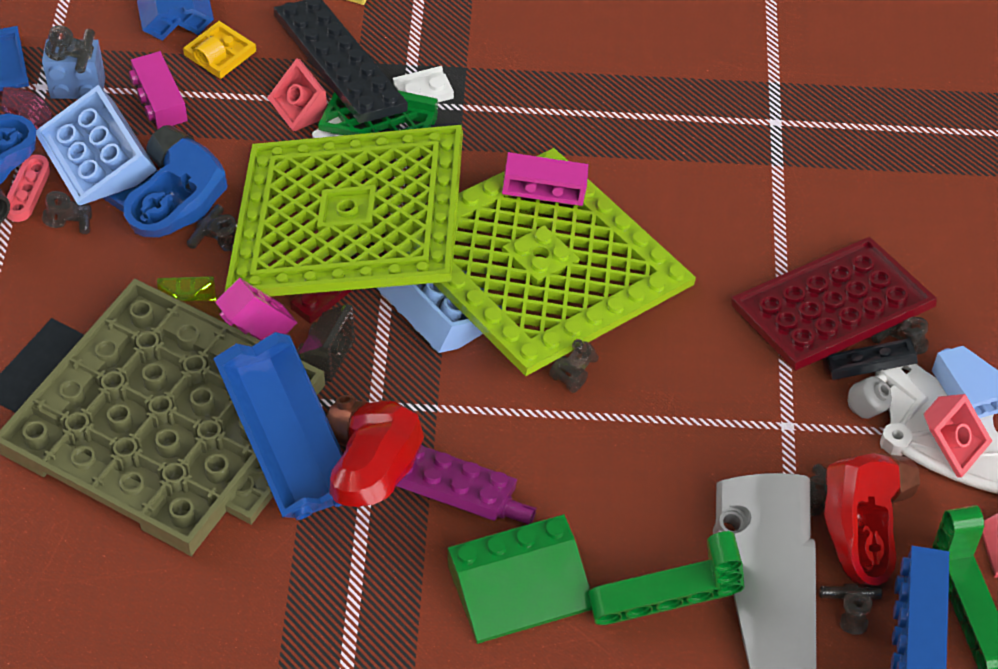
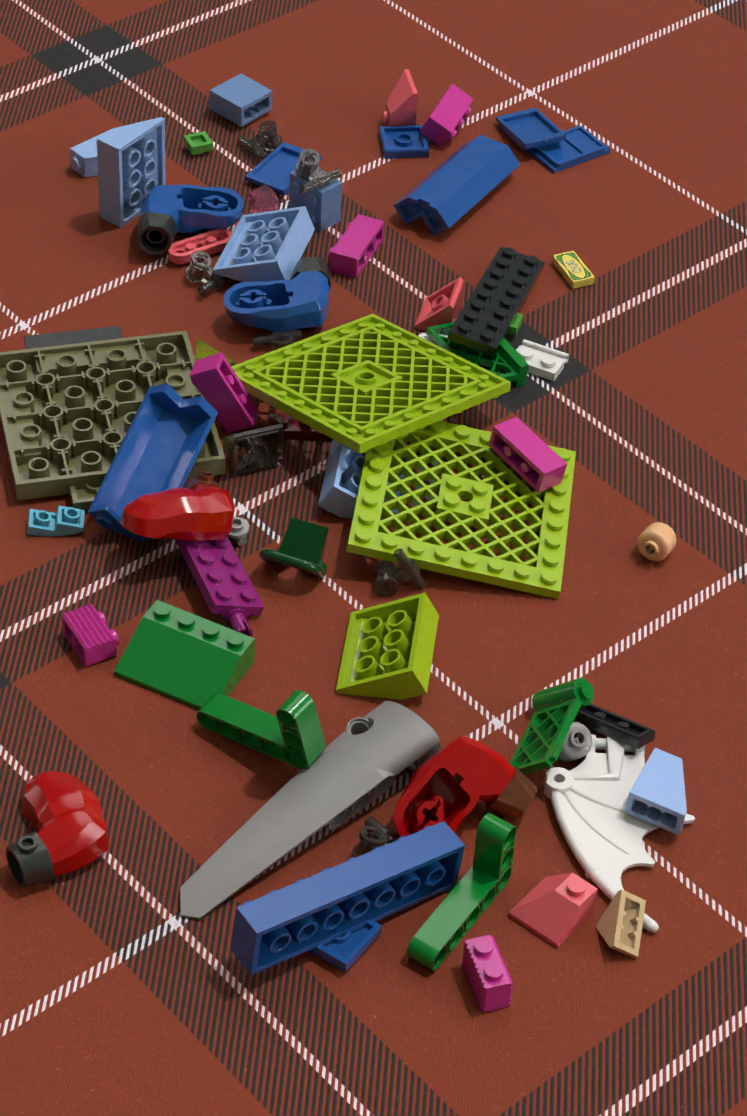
camera: 45 degrees right, 10 degrees down
yellow plate [183,21,256,79] -> none
dark red plate [731,236,937,371] -> none
clear smoke piece [871,317,929,355] -> none
coral slope [924,394,992,478] -> none
none -> medium azure slope [27,505,85,536]
none -> dark pink brick [62,604,119,667]
none -> dark green piece [259,518,329,578]
none -> lime slope [336,592,439,700]
none -> green piece [509,678,594,775]
none -> light nougat head [637,522,677,561]

